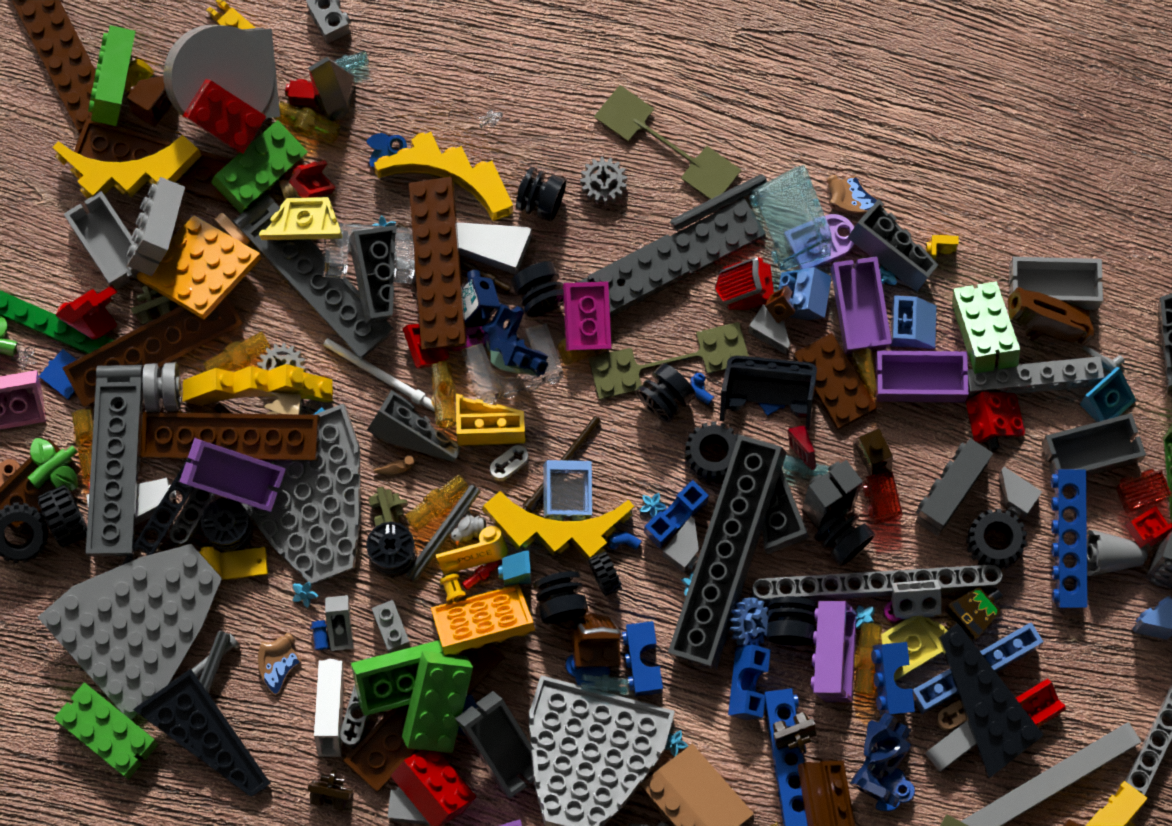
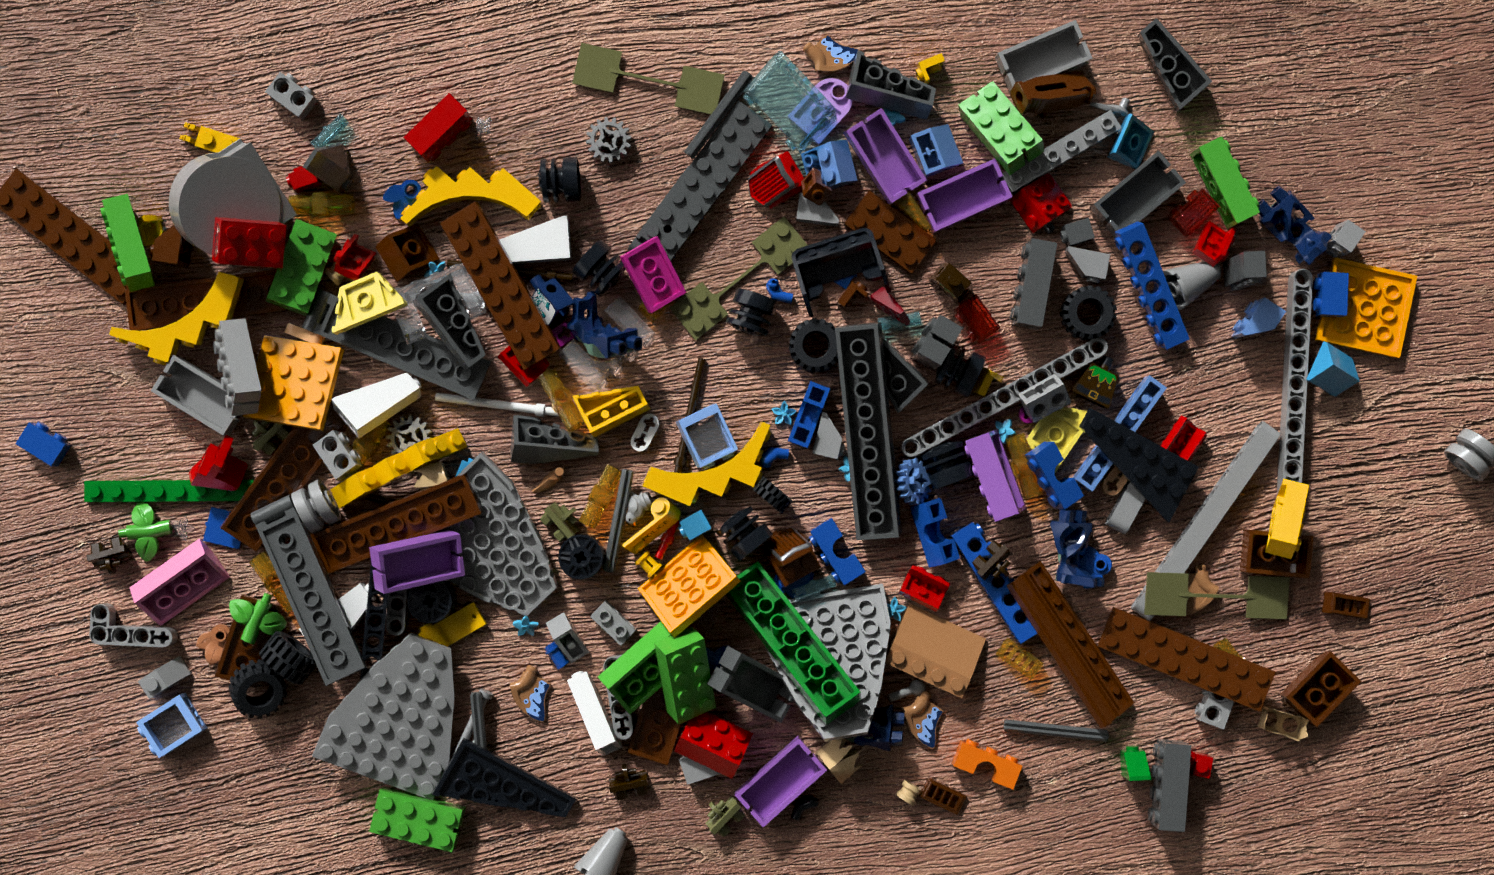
camera: 25 degrees left, 15 degrees up
none -> light grey brick [313,430,363,481]
none -> white slope [332,373,422,439]
none -> reddish brown slope [375,223,439,282]
none -> red brick [403,93,473,162]
none -> green brick [725,562,861,725]
none -> reddish brown bracket [836,281,869,308]
none -> red bracket [898,565,950,612]
none -> yellow tile [971,367,1004,397]
none -> dark grey brick [1060,218,1095,247]

